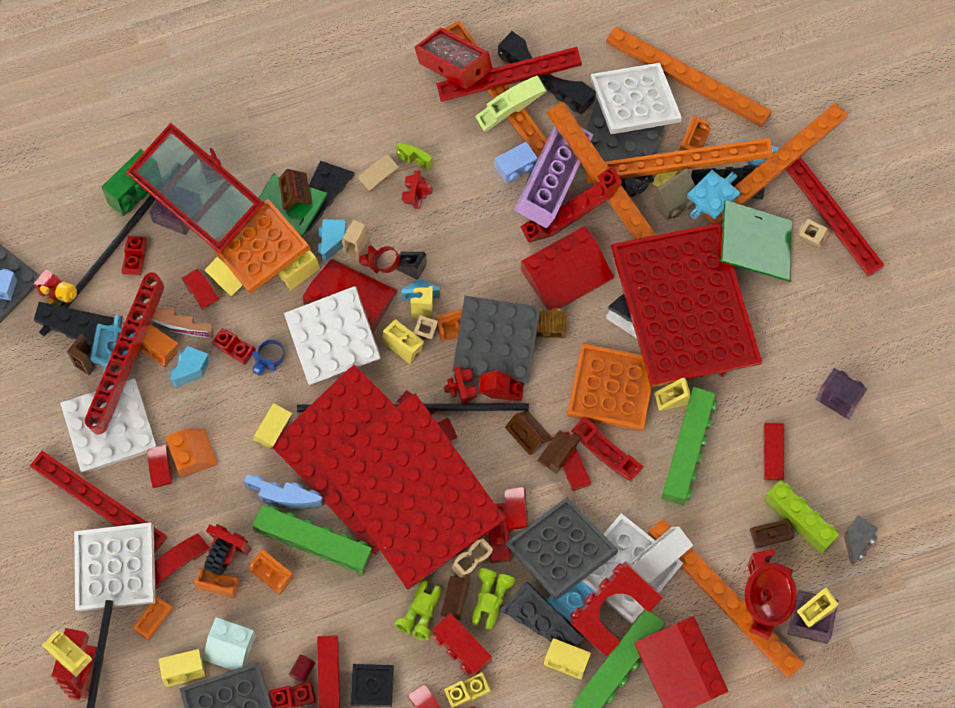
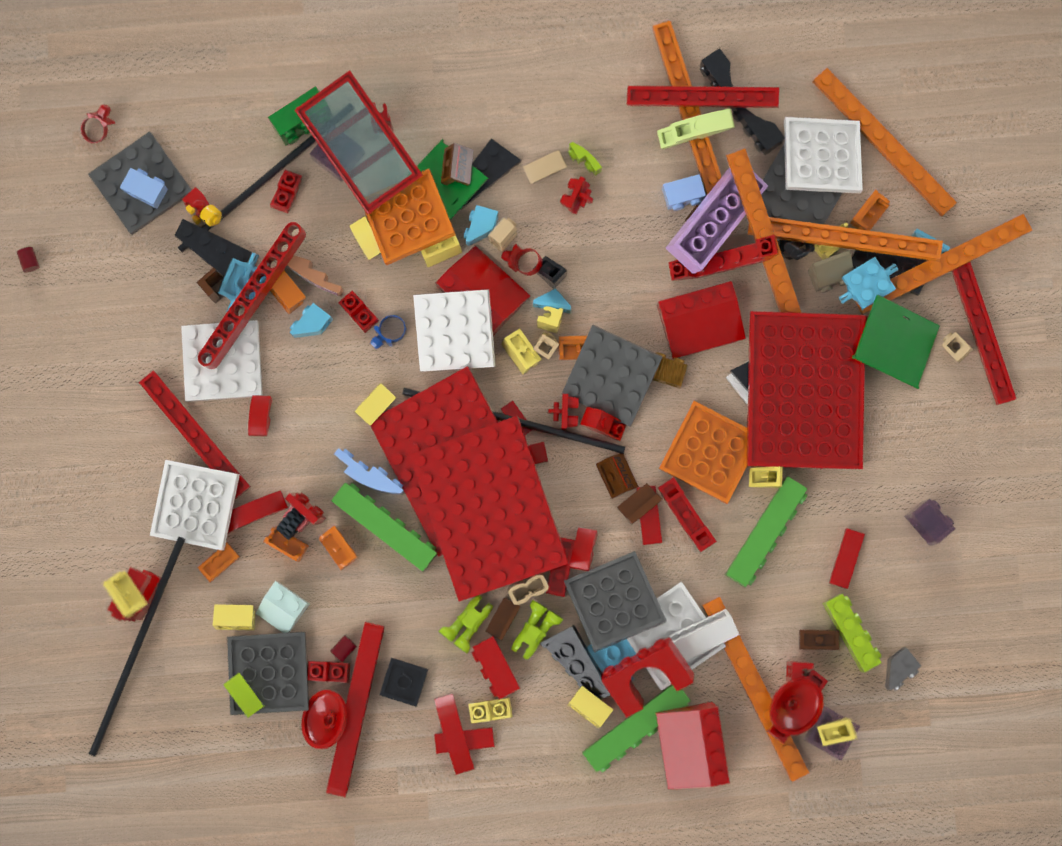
camera: 20 degrees right, 15 degrees up
orange slope [165,429,218,478] -> none
red slope [181,269,219,309] -> none
red brick [414,27,493,89] -> none

